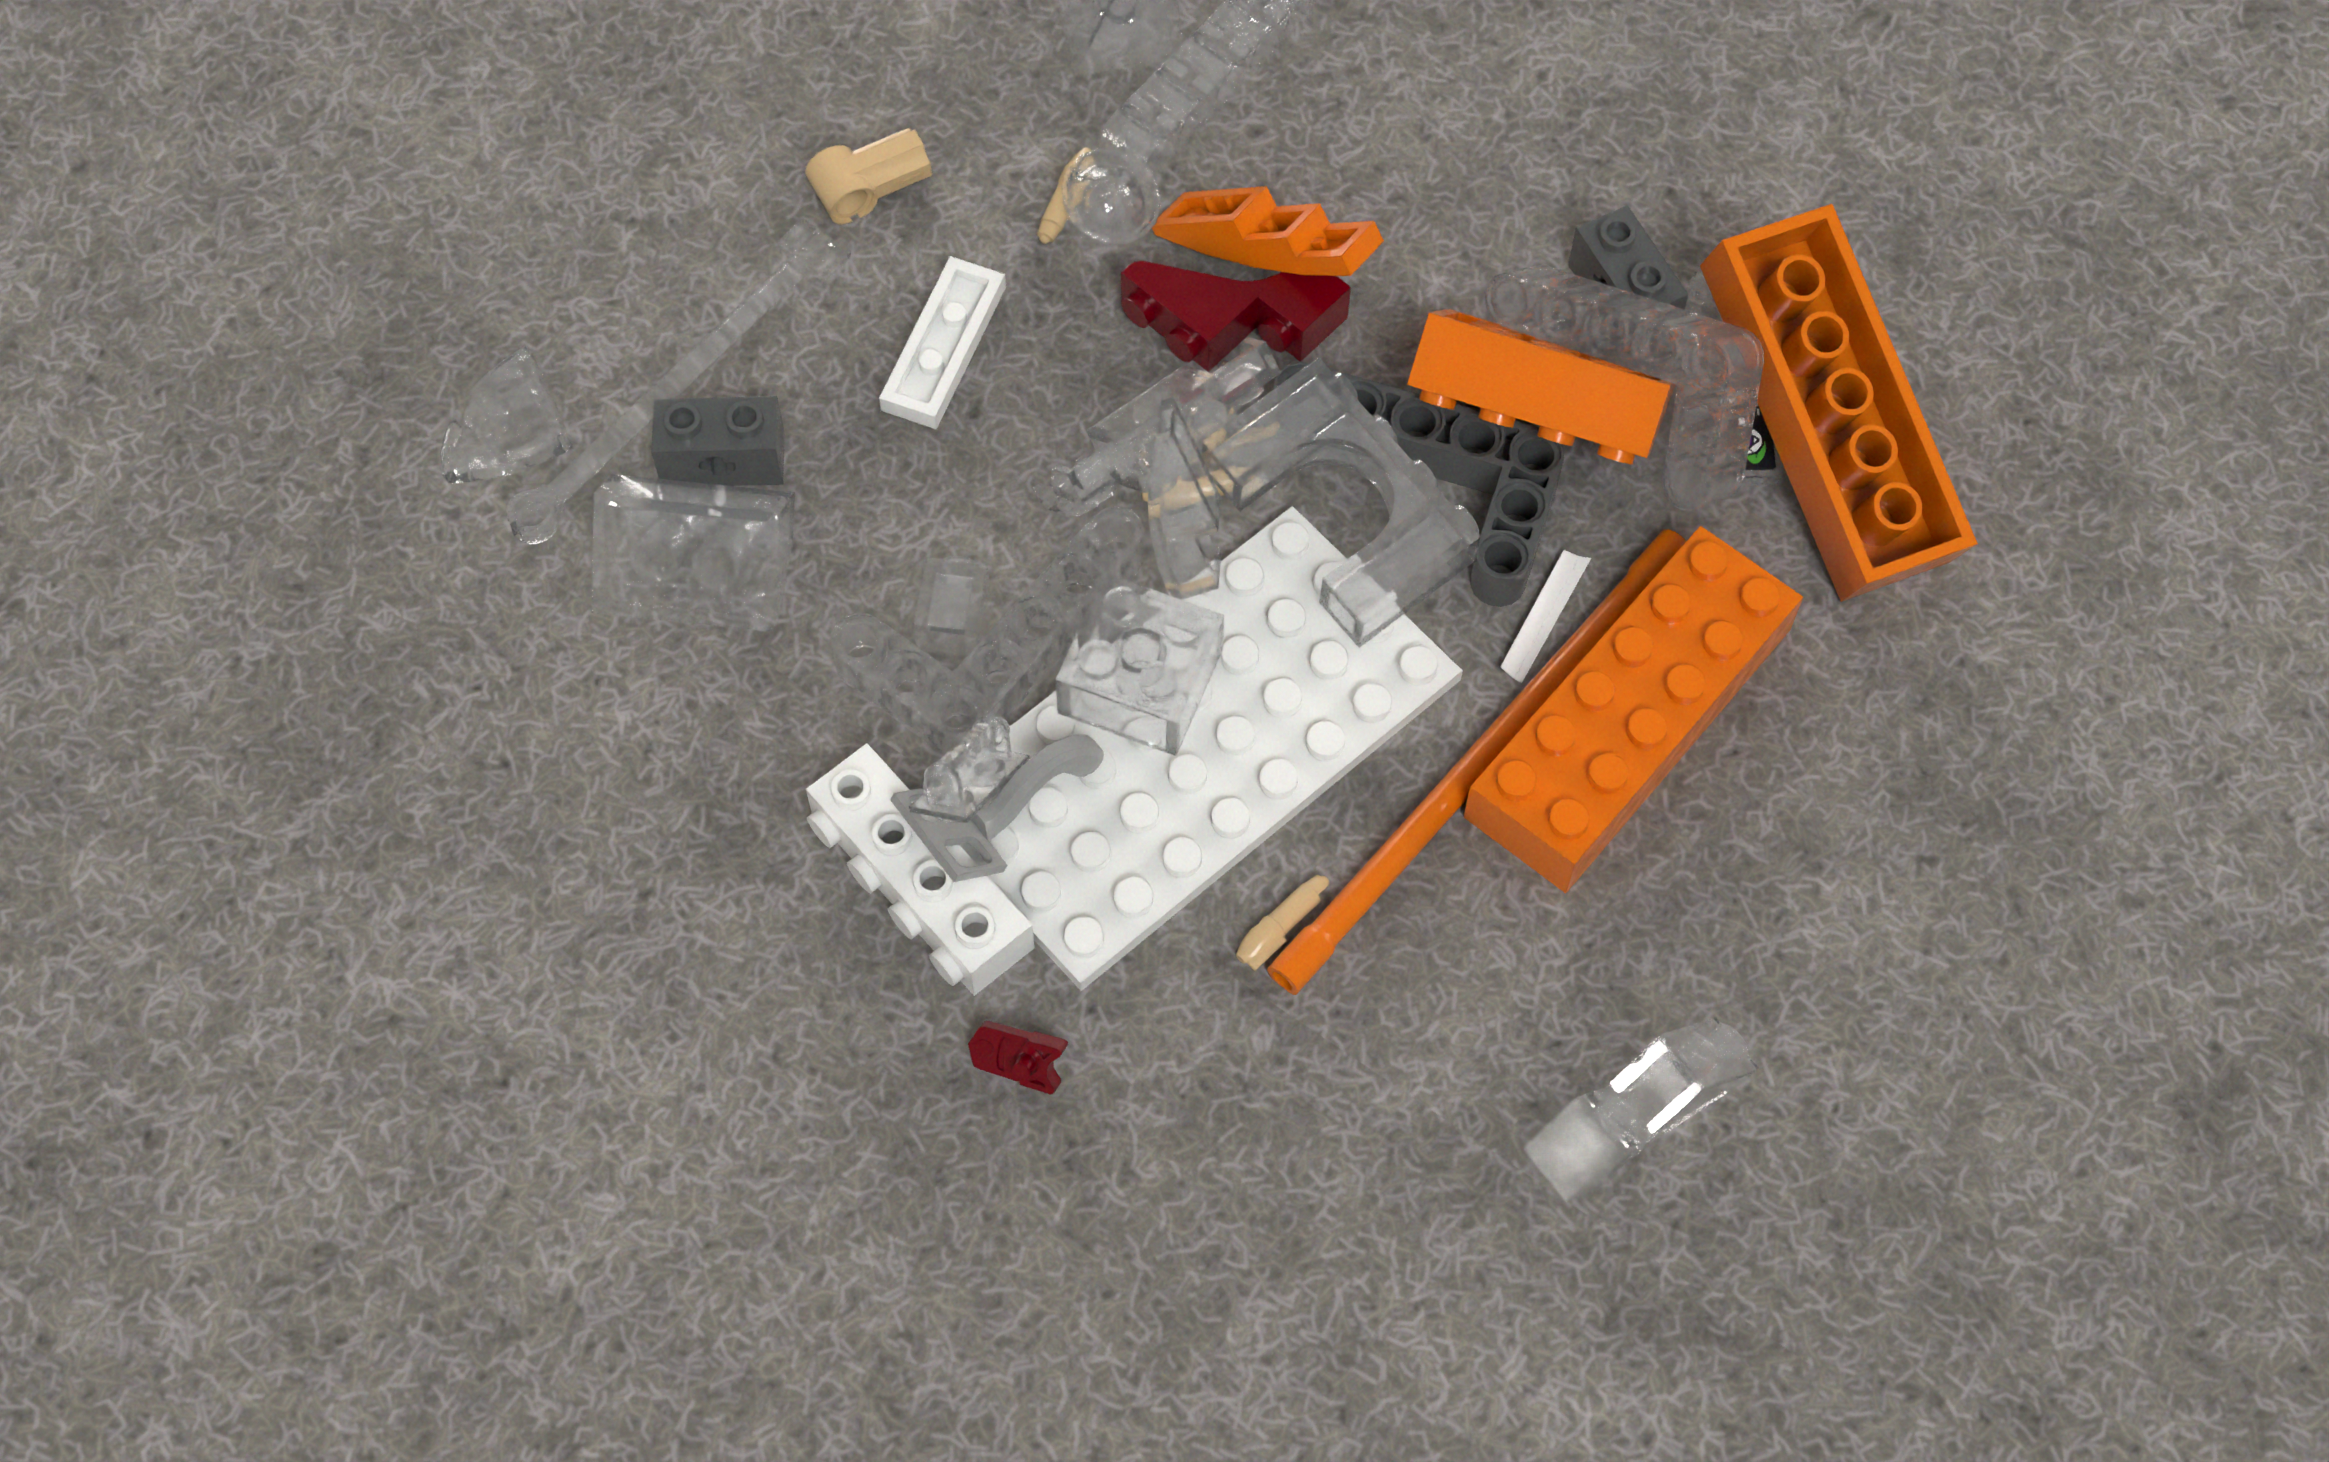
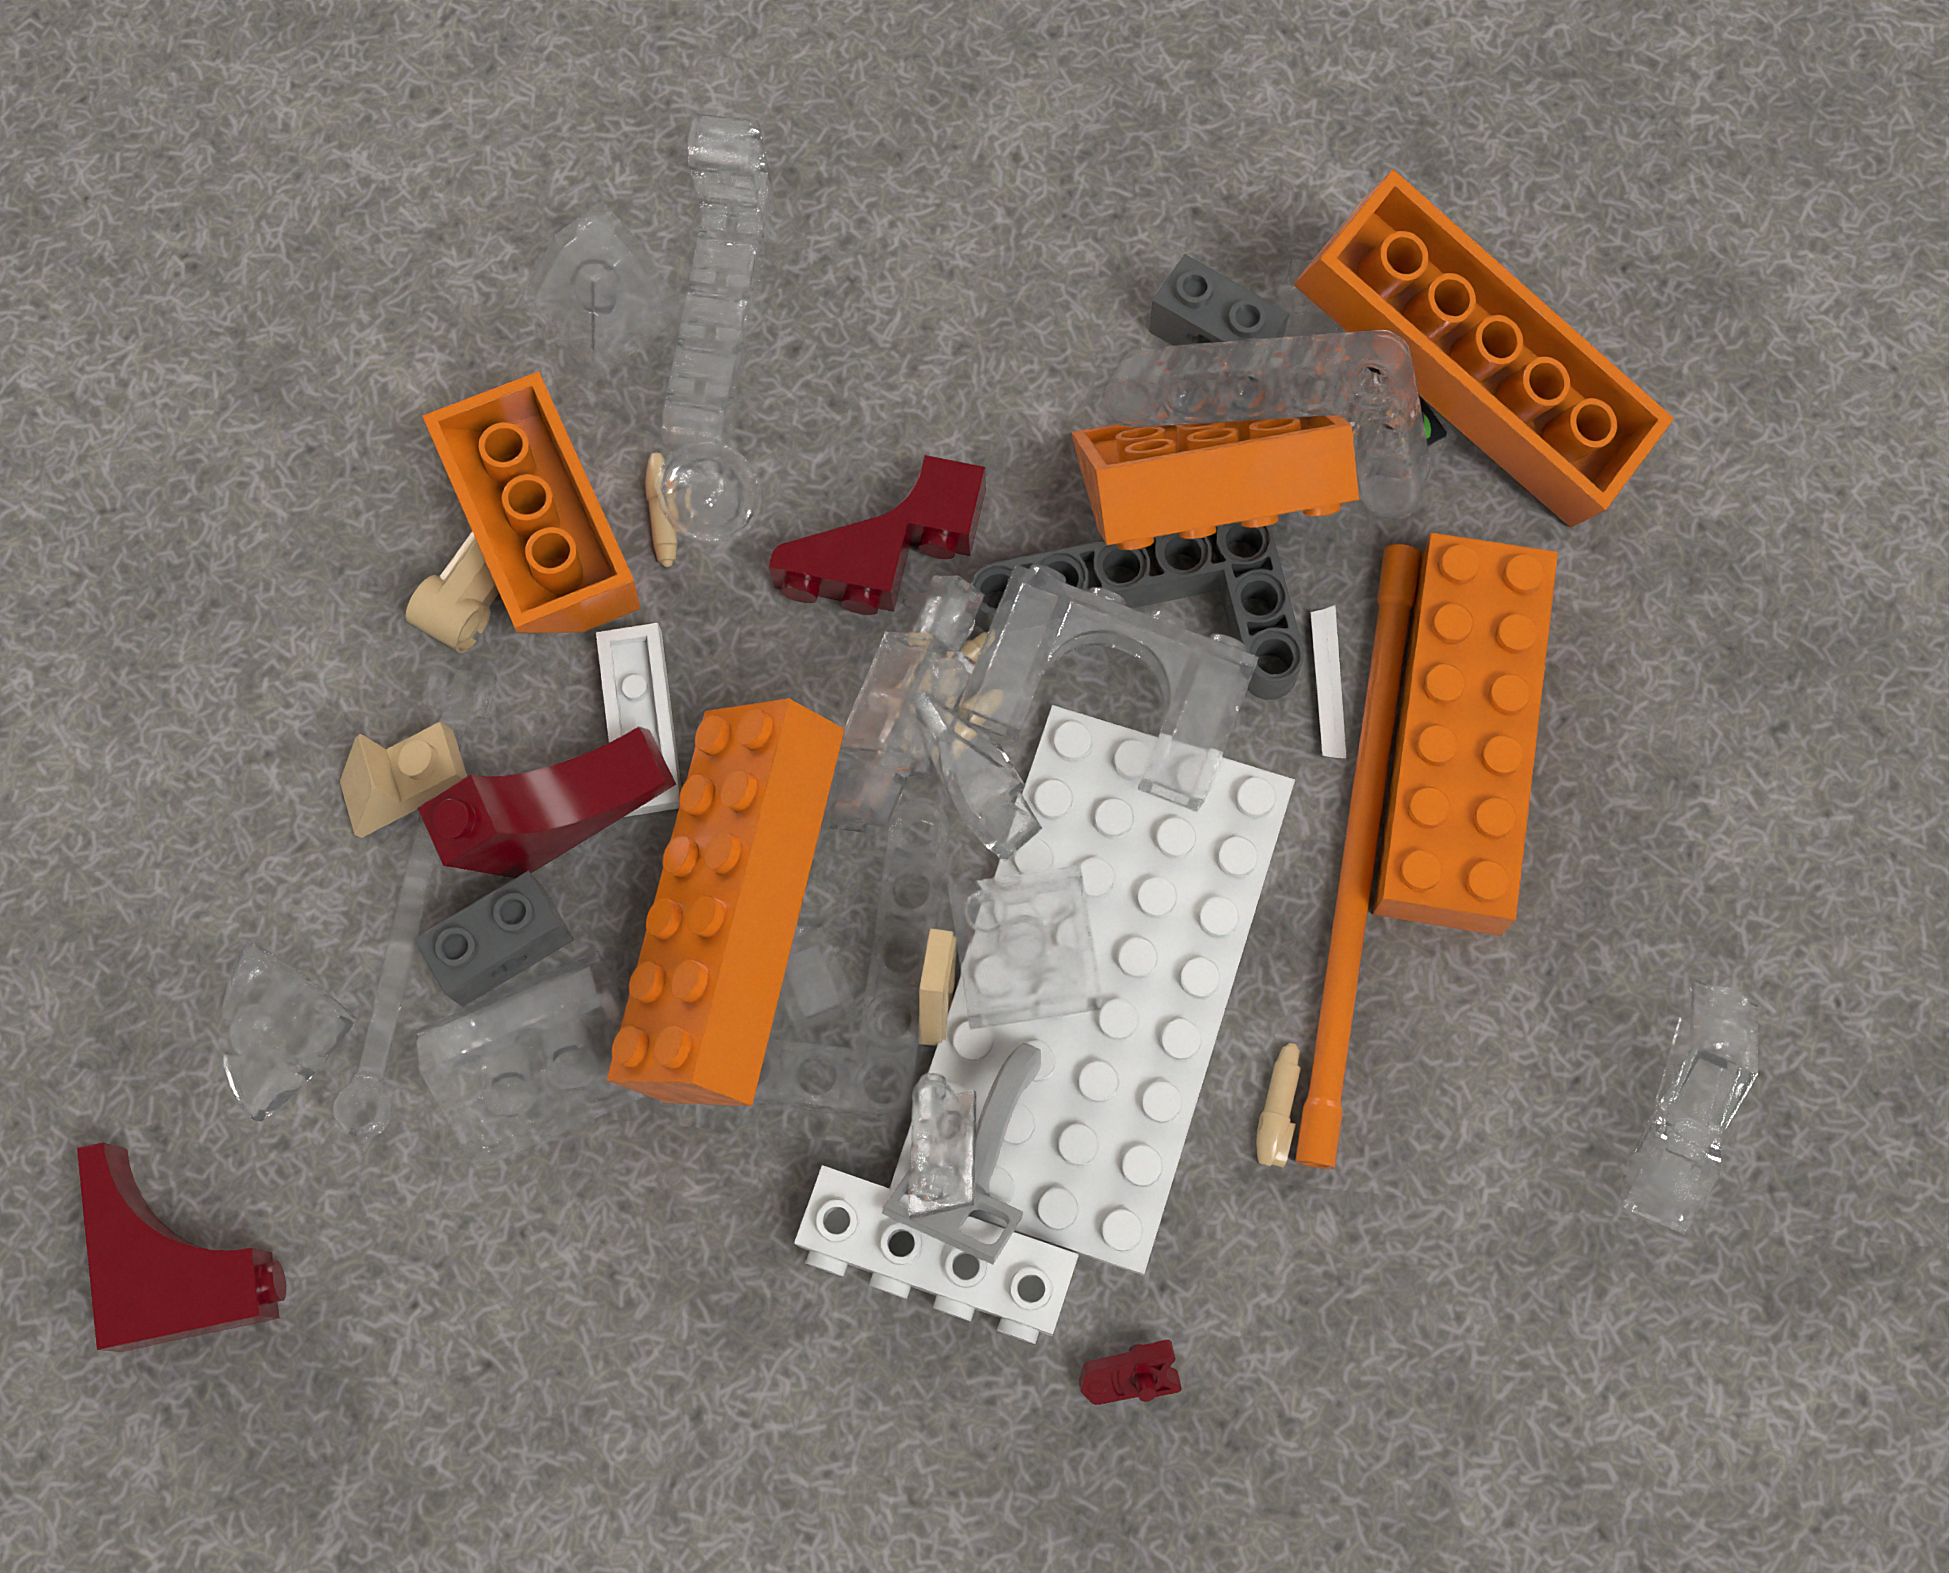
camera: 25 degrees left, 10 degrees up
orange slope [1150,186,1384,276] -> none
none -> dark red arch [77,1142,286,1352]
none -> tan slope [340,721,467,838]
none -> dark red arch [417,726,677,878]
none -> orange slope [422,371,641,633]
none -> orange brick [606,698,845,1106]
none -> tan tile [919,928,956,1046]

